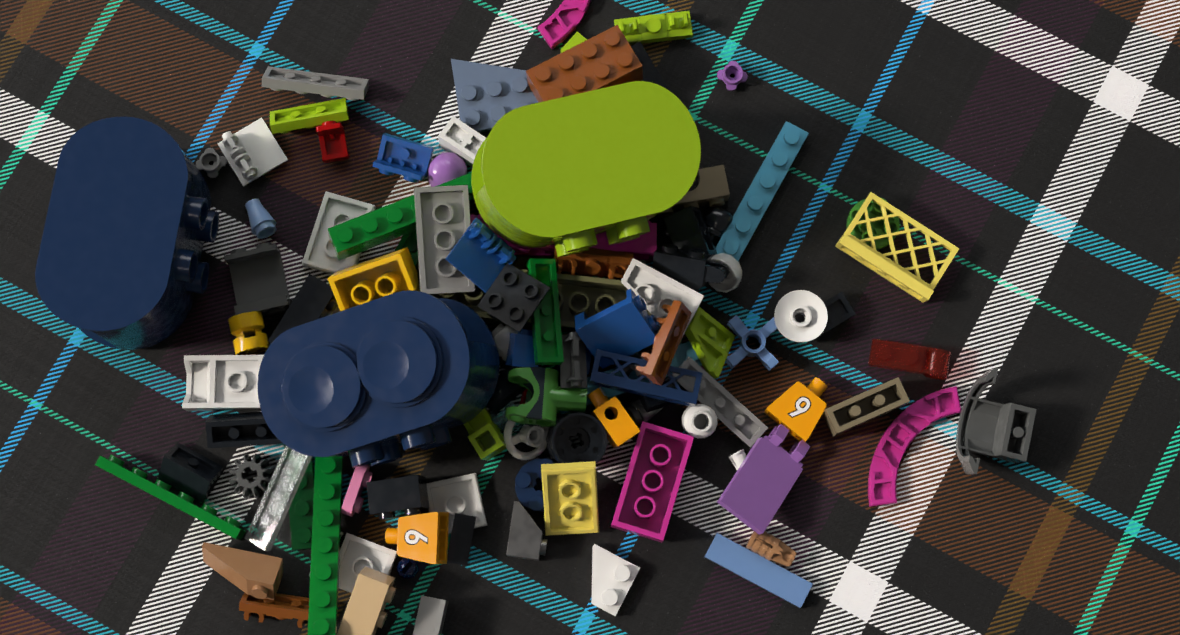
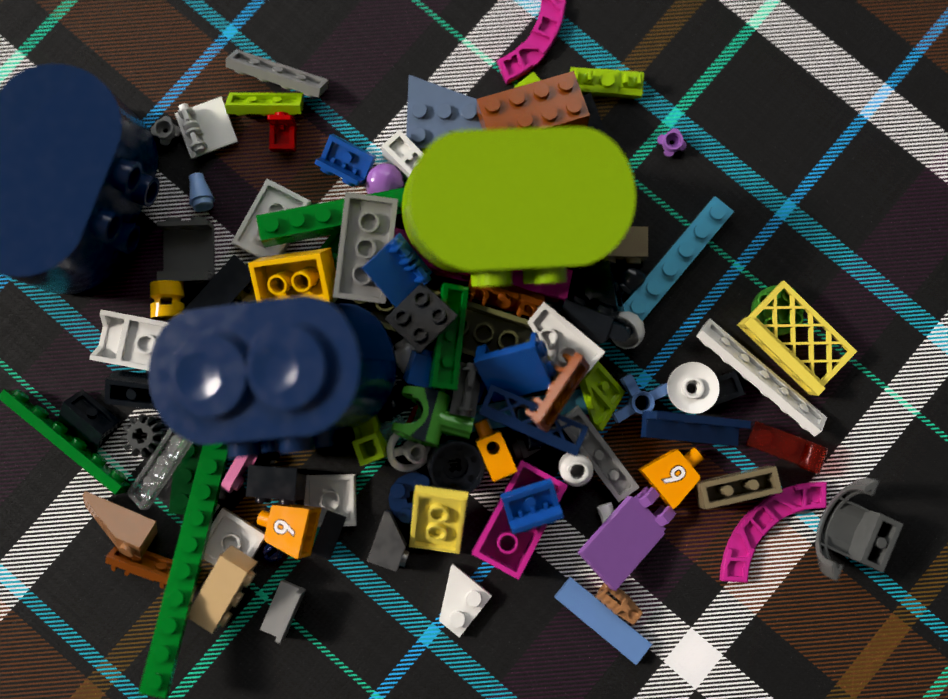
camera: 10 degrees right, 5 degrees up
none -> blue bracket [500,478,564,534]
none -> dark blue fence [641,411,751,446]
none -> white plate [696,319,827,437]

